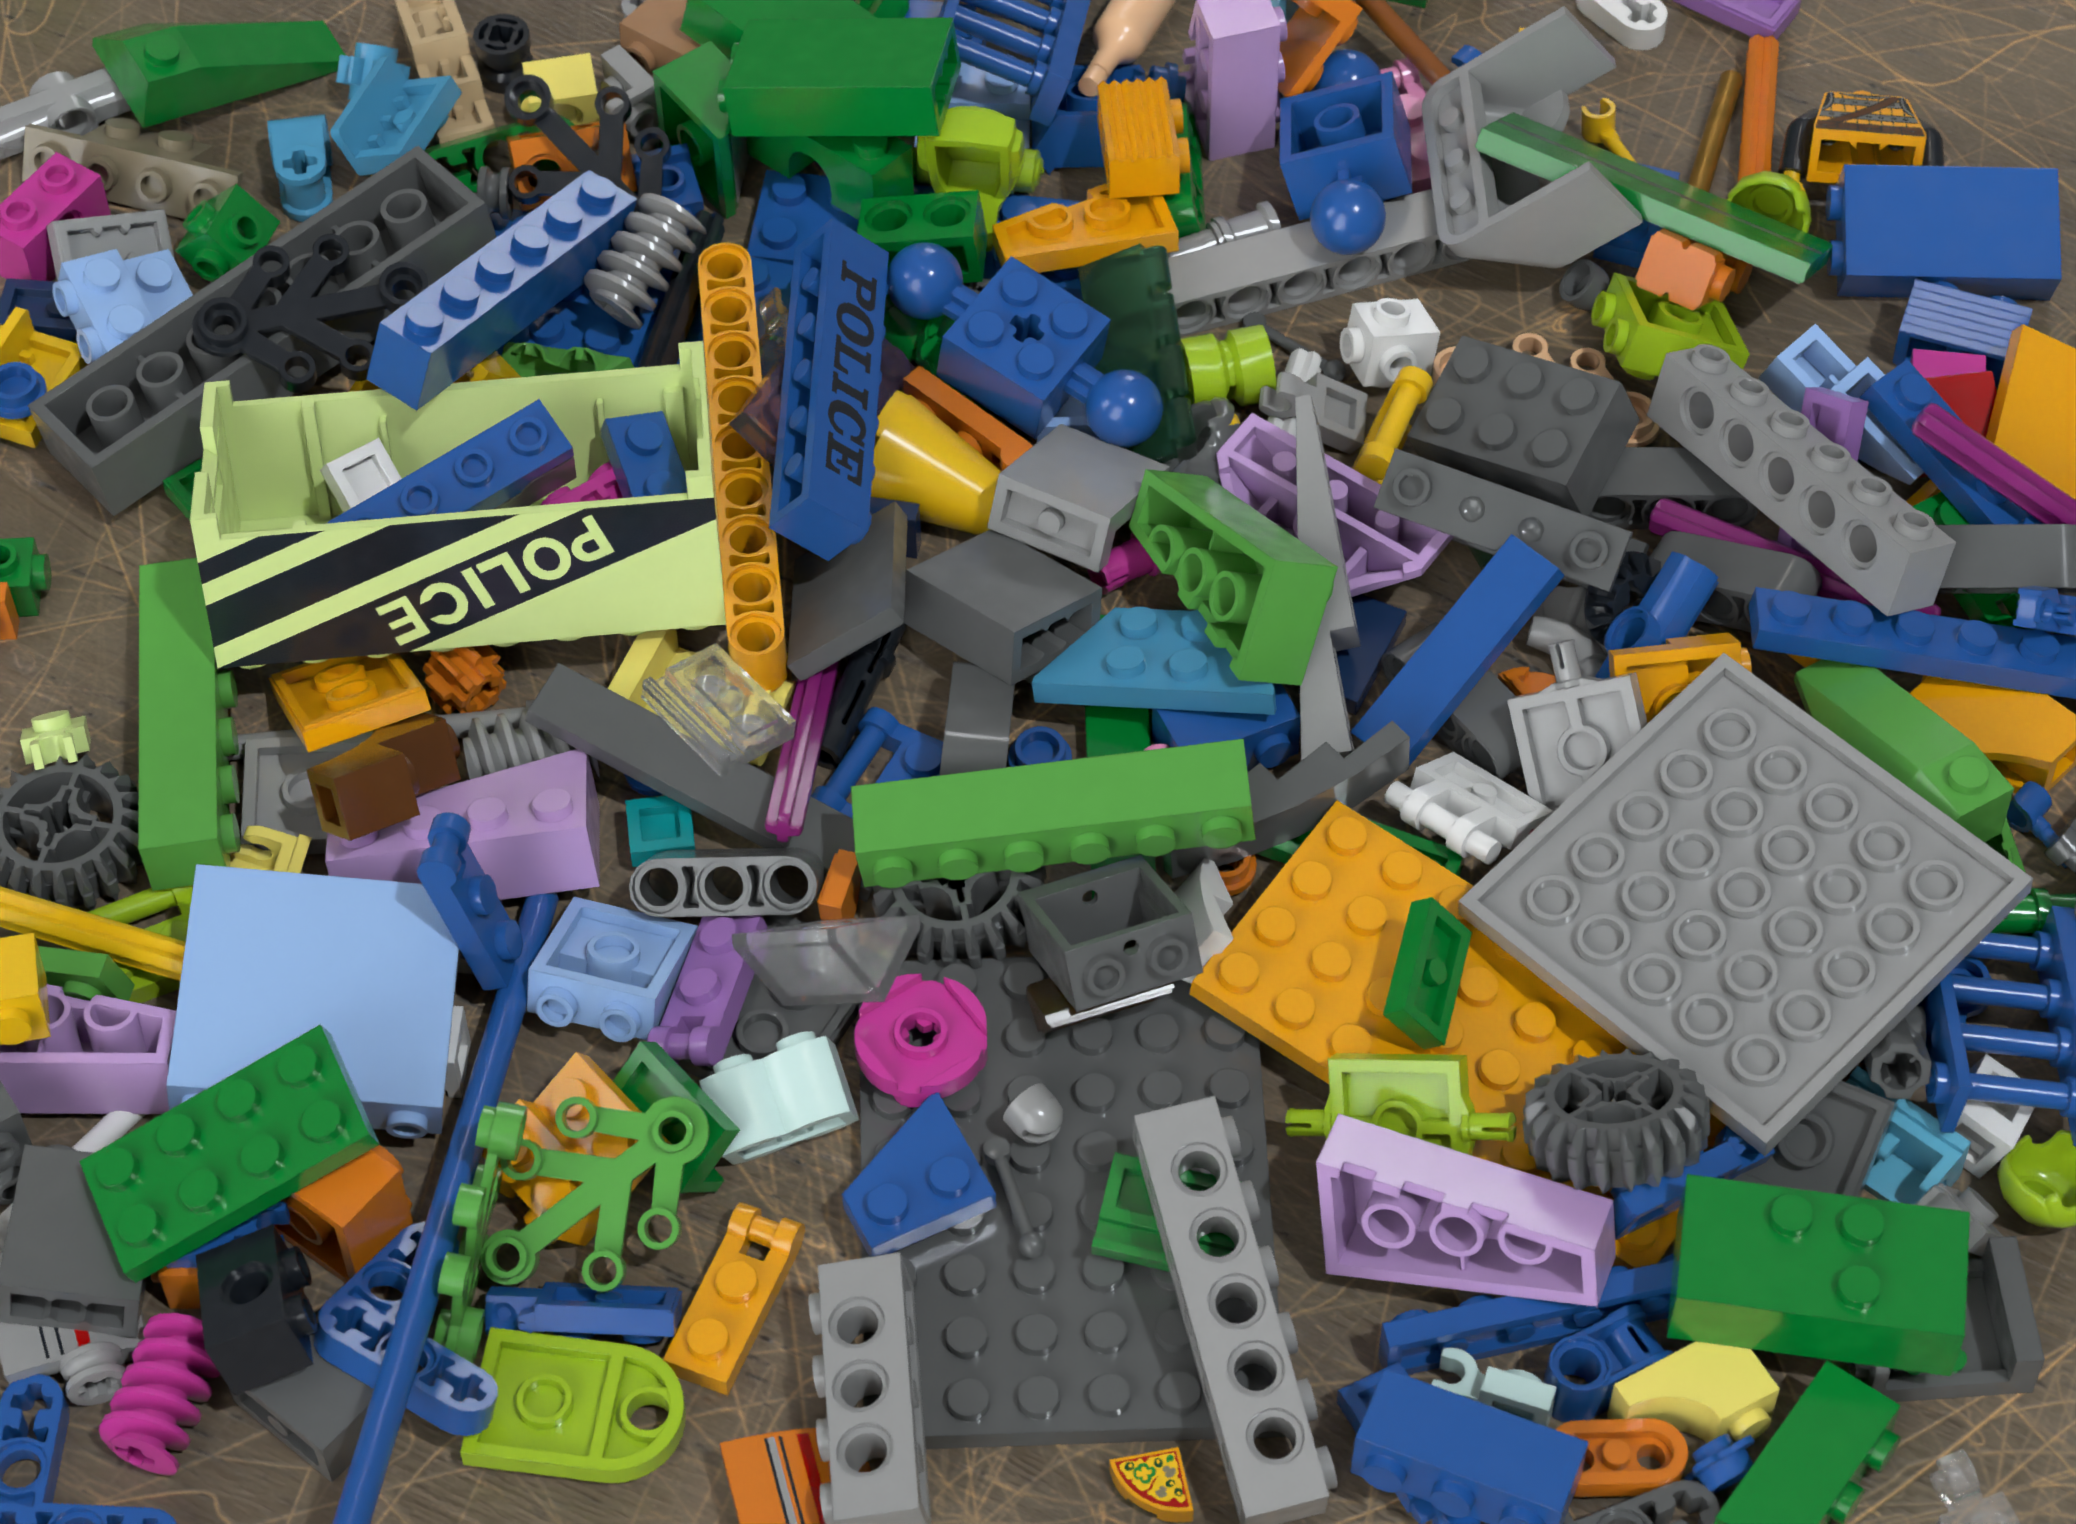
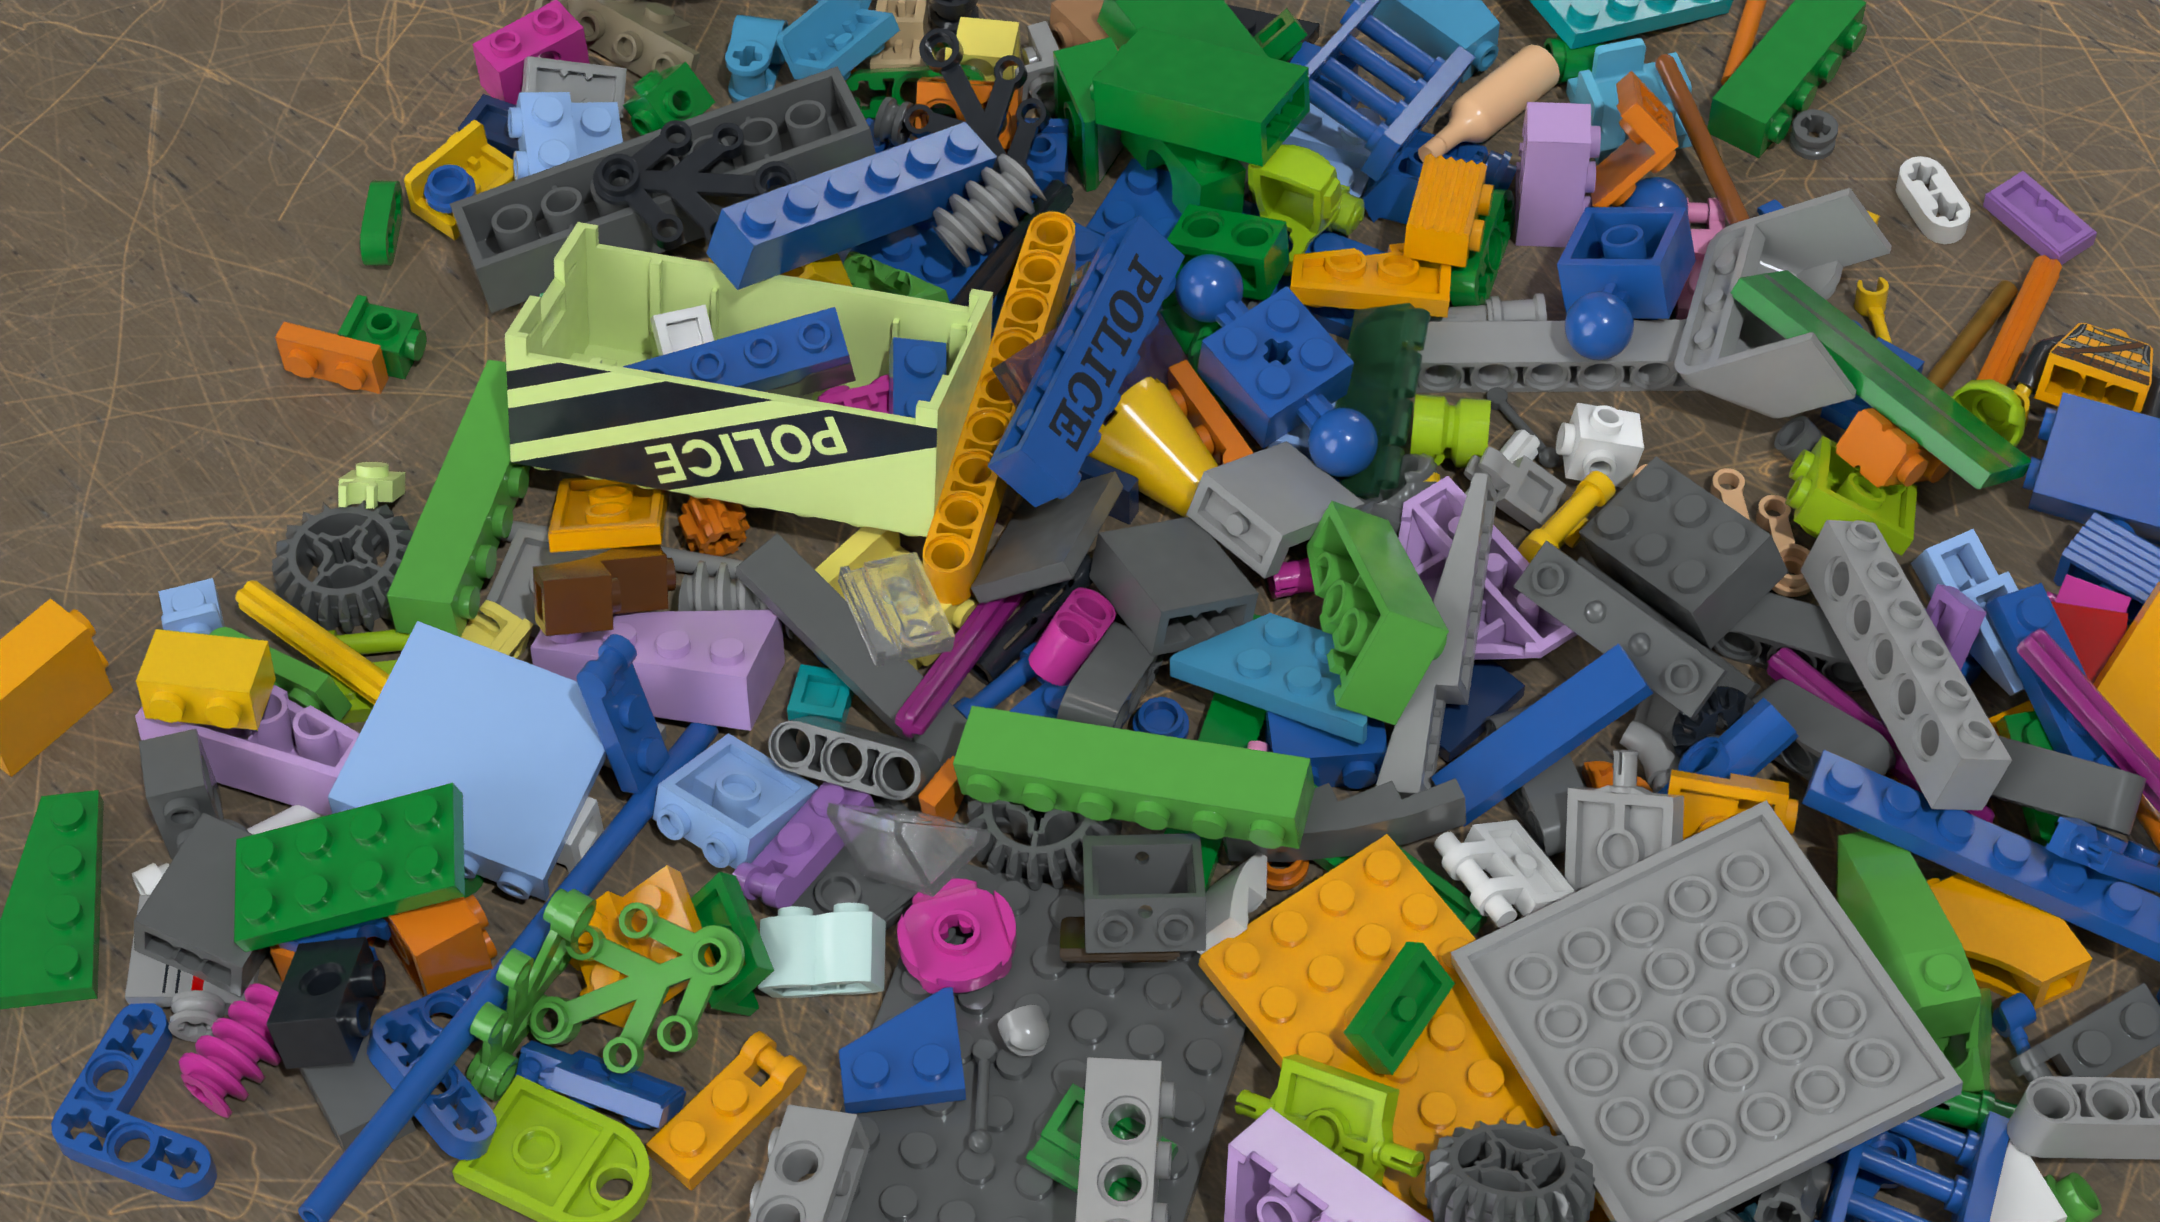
camera: 20 degrees right, 0 degrees up
none -> dark pink beam [1028,588,1116,686]

